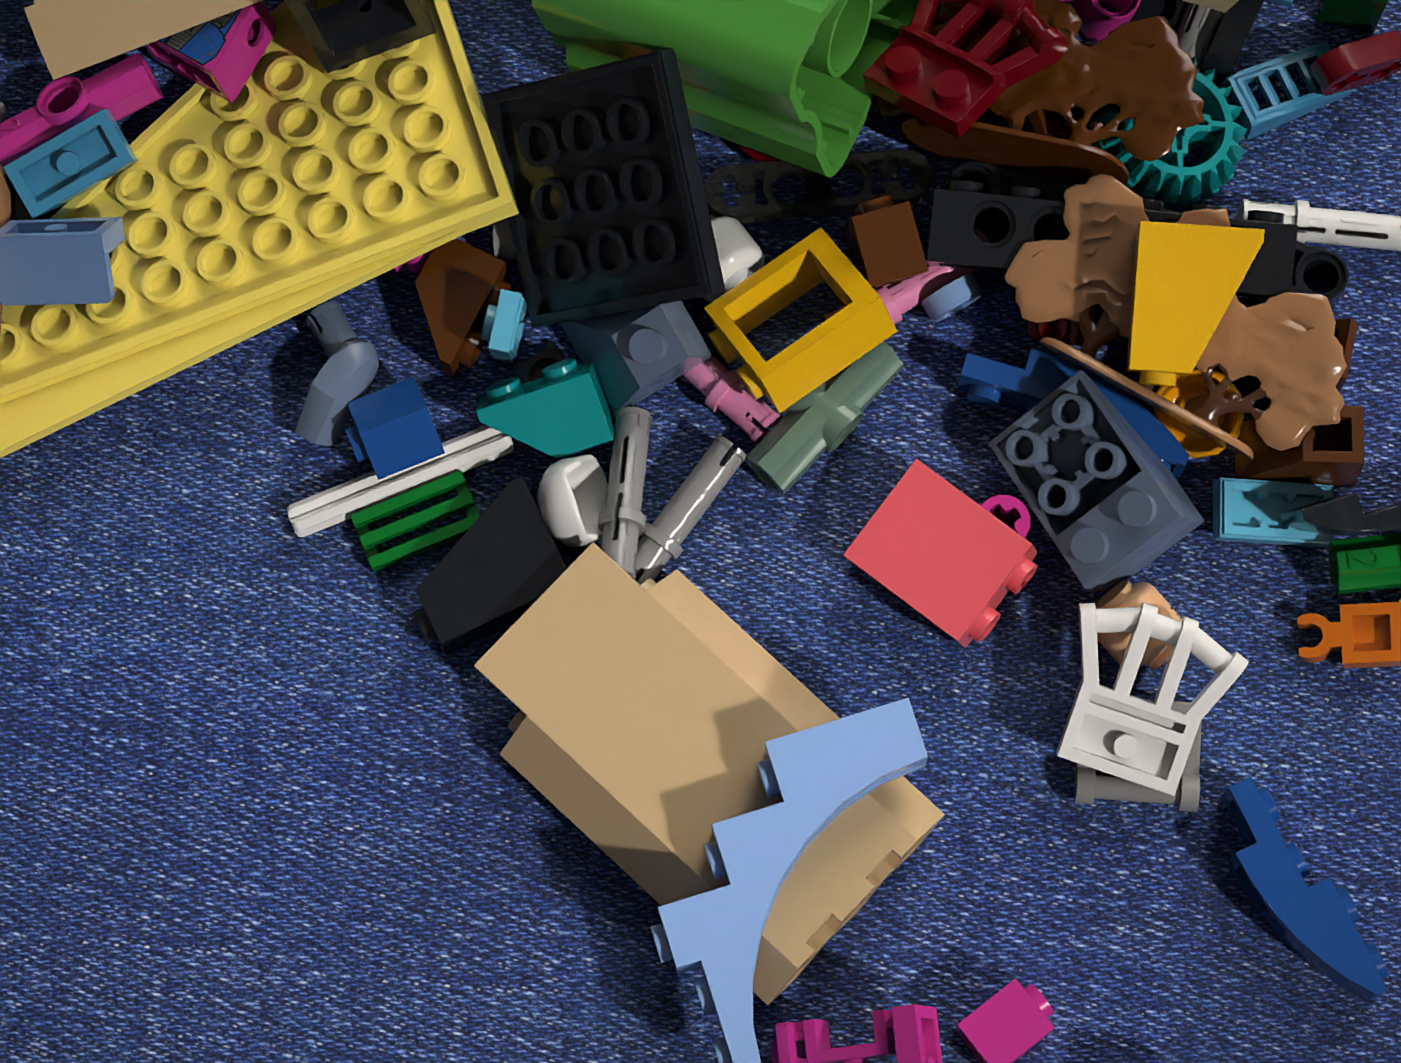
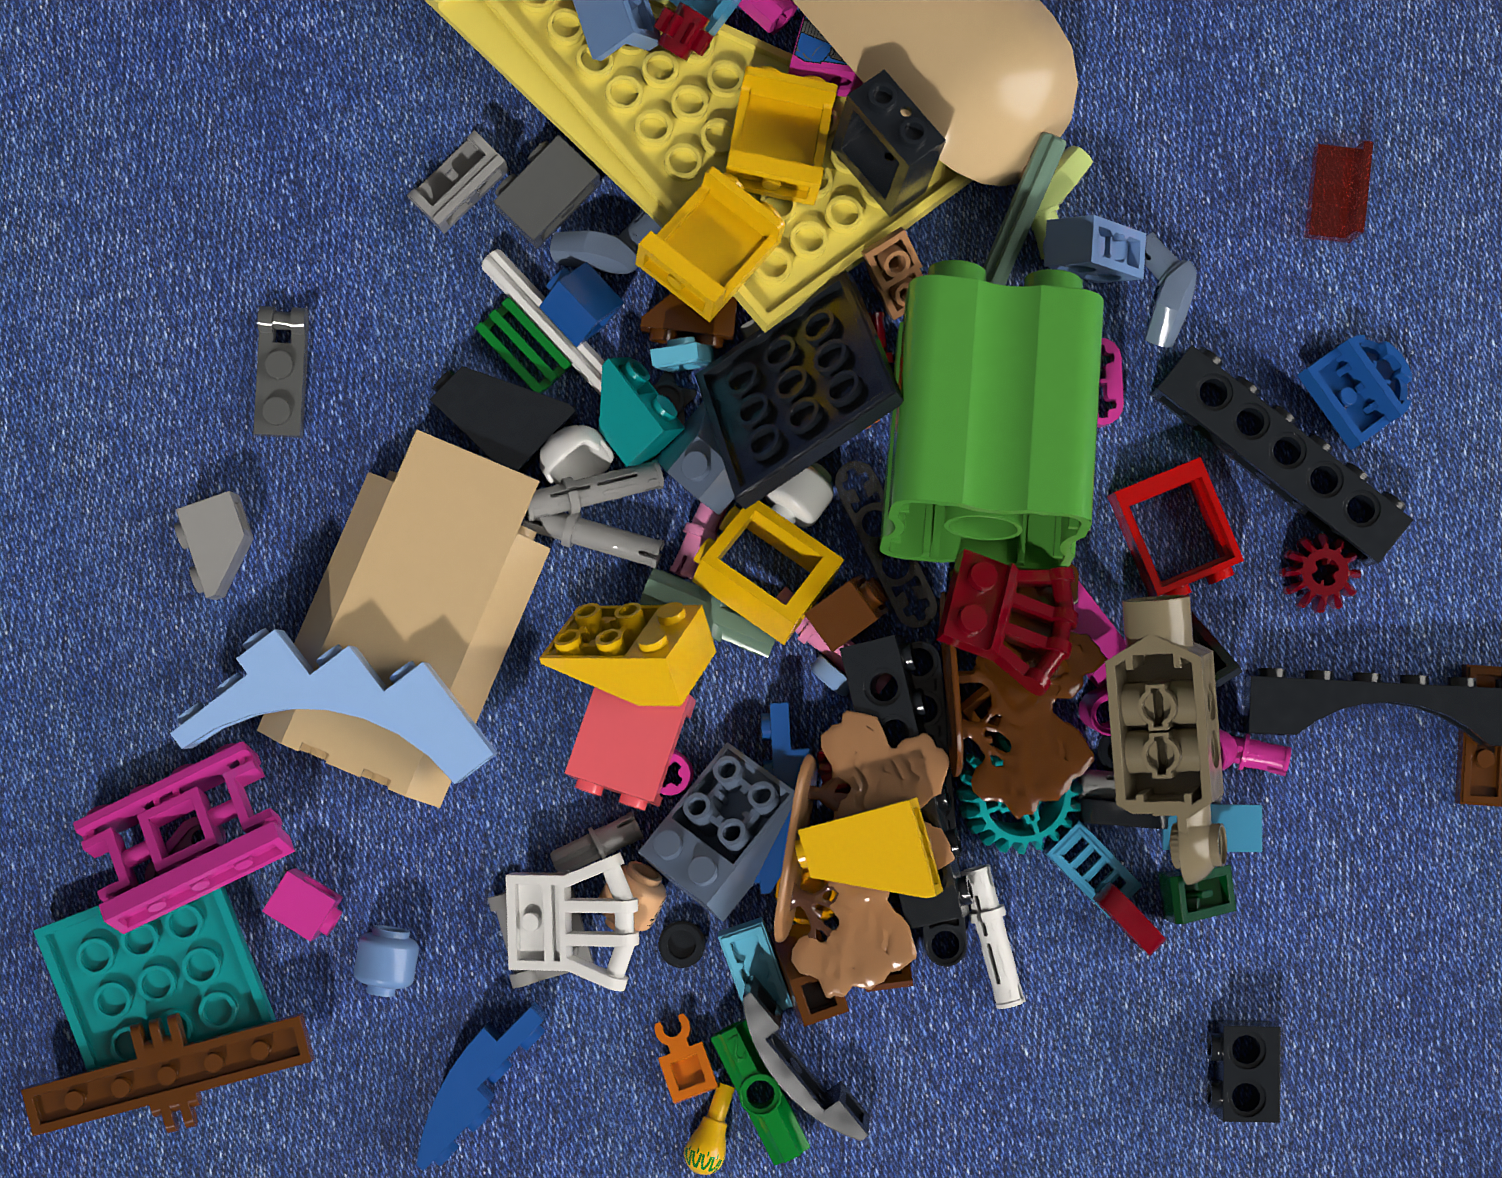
camera: 60 degrees right, 10 degrees up
none -> light grey slope [174,491,254,600]
none -> dark grey plate [253,306,309,438]
none -> medium blue head [354,925,419,997]
none -> light grey hinge [407,130,510,234]
none -> dark grey brick [493,135,601,249]
none -> yellow slope [539,602,716,706]
none -> light grey axle [550,812,644,873]
none -> yellow panel [635,166,786,322]
none -> dark red gear [653,2,713,61]
none -> black tile [658,920,705,968]
none -> yellow panel [725,66,838,206]
none -> medium nougat slope [861,227,923,320]

